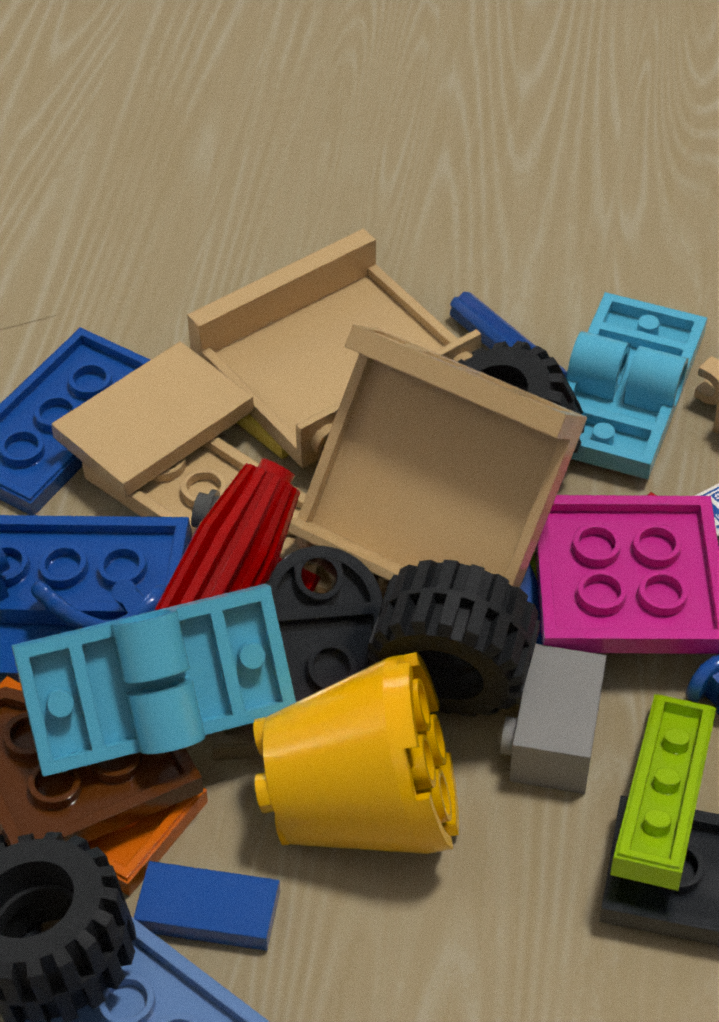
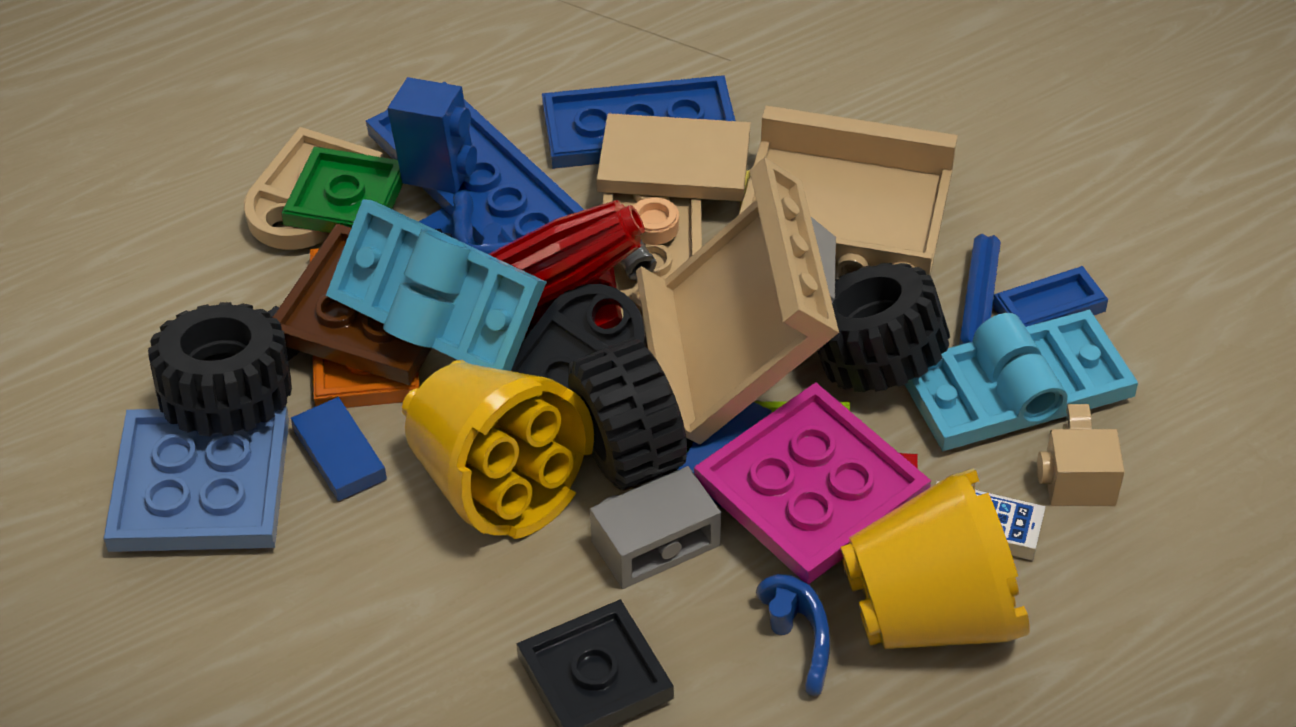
camera: 50 degrees right, 0 degrees up
lime tile [610,694,716,891] -> none
none -> light nougat tile [633,197,679,245]
none -> blue tile [992,266,1109,327]

